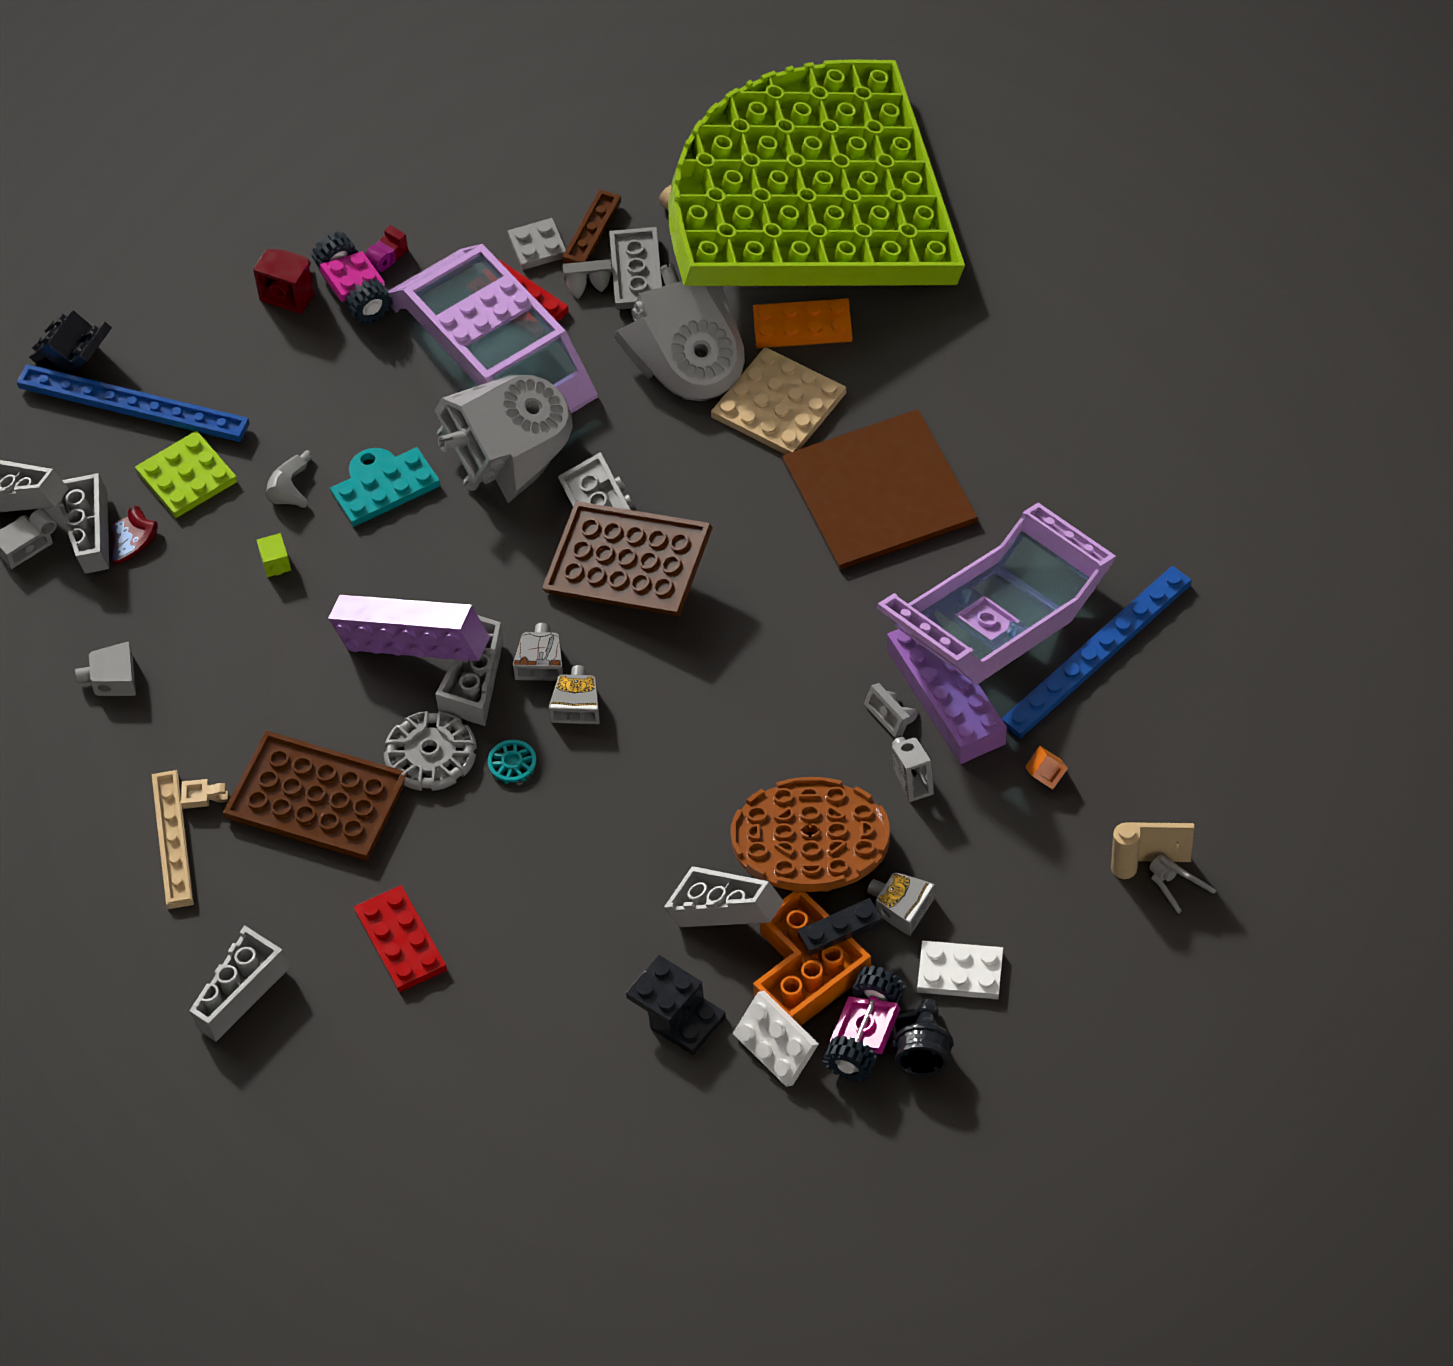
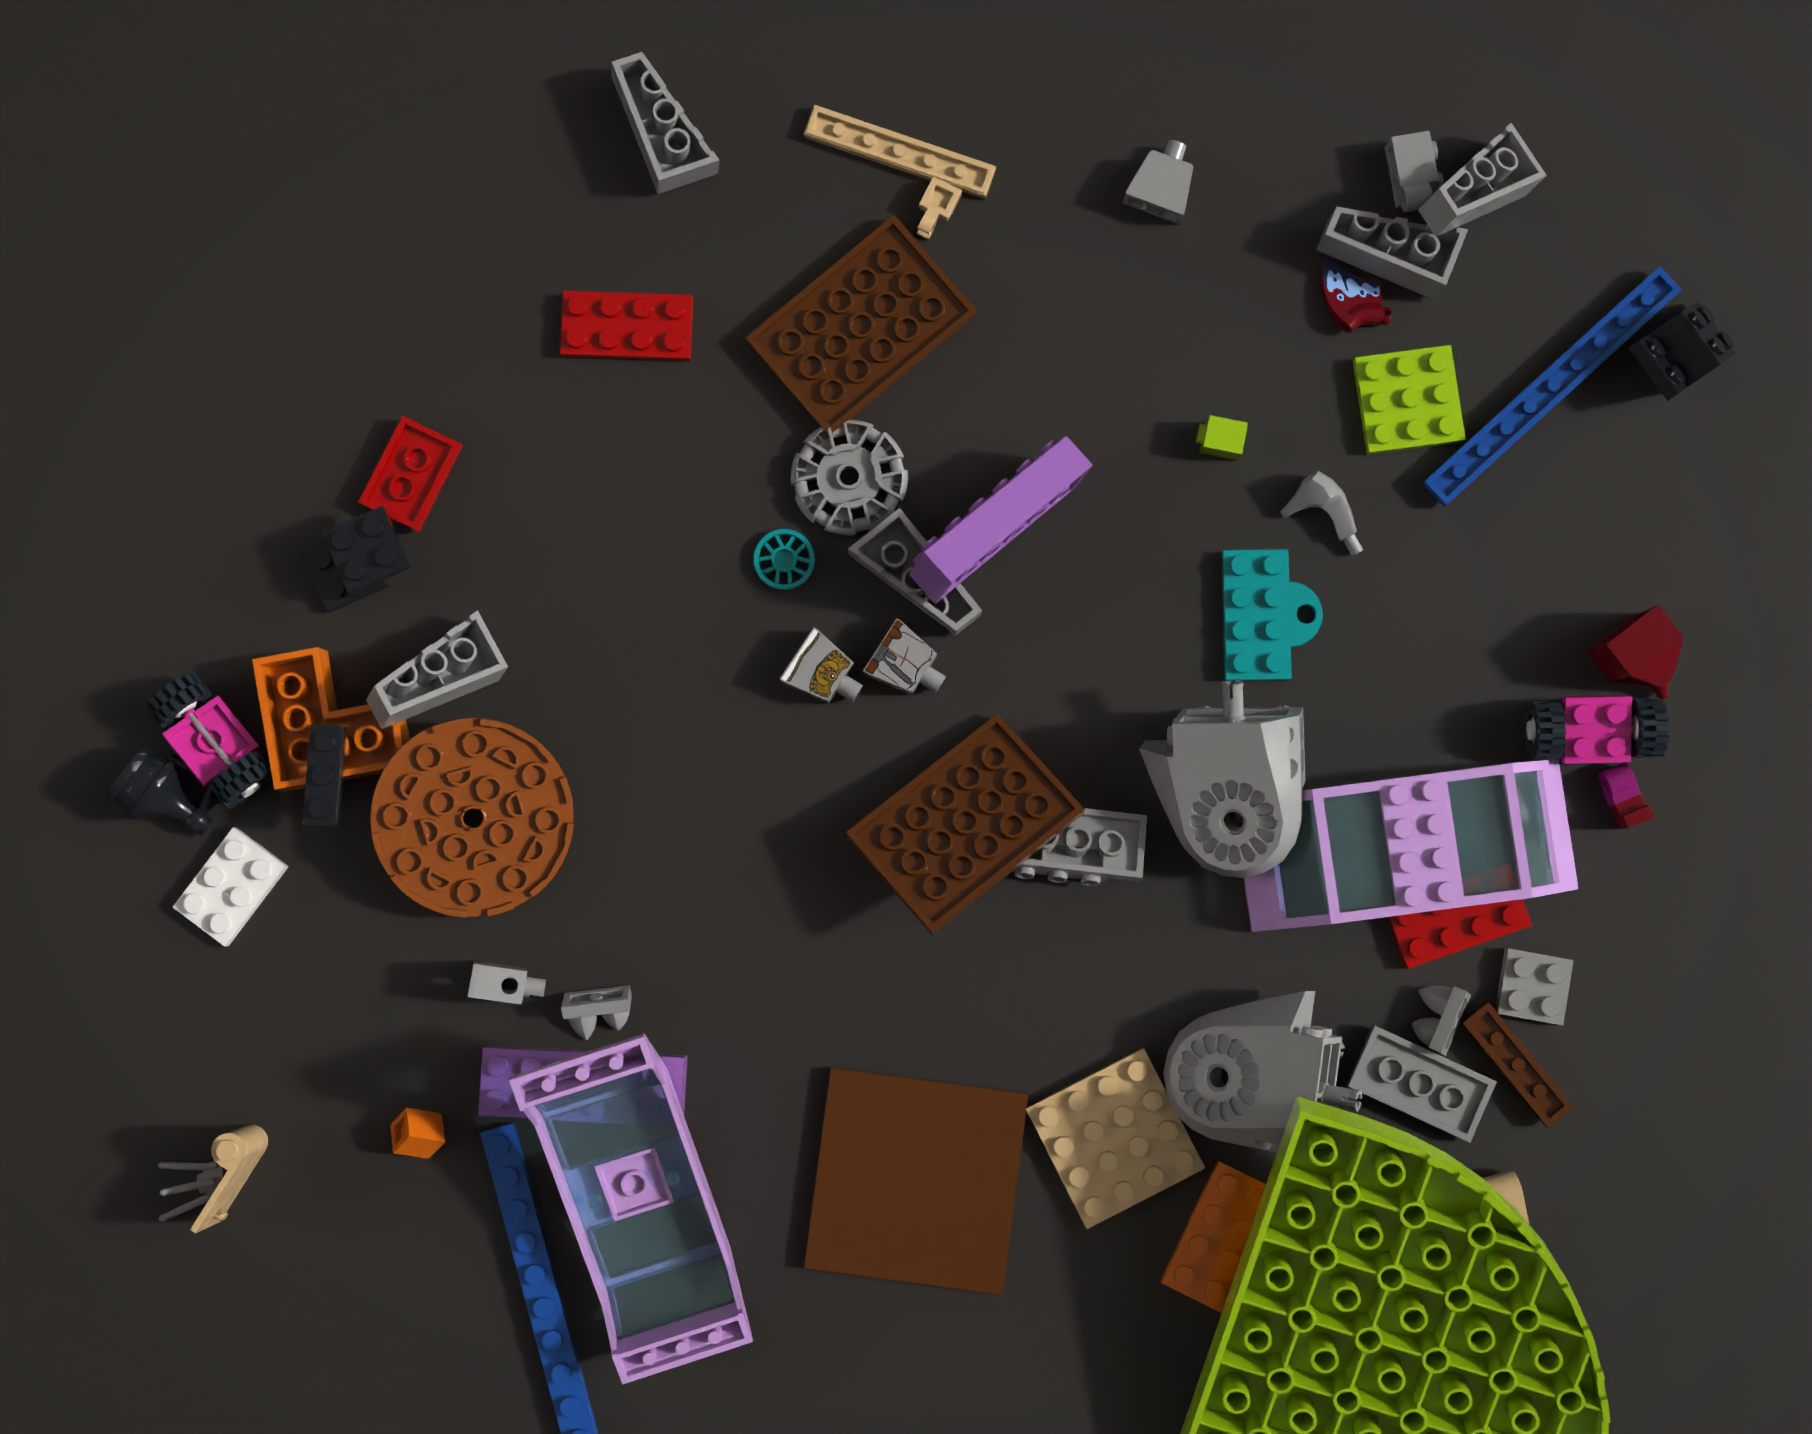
camera: 115 degrees right, 30 degrees up
white plate [732,991,818,1087] -> none
light grey torso [867,873,935,936] -> none
none -> red plate [358,415,463,532]

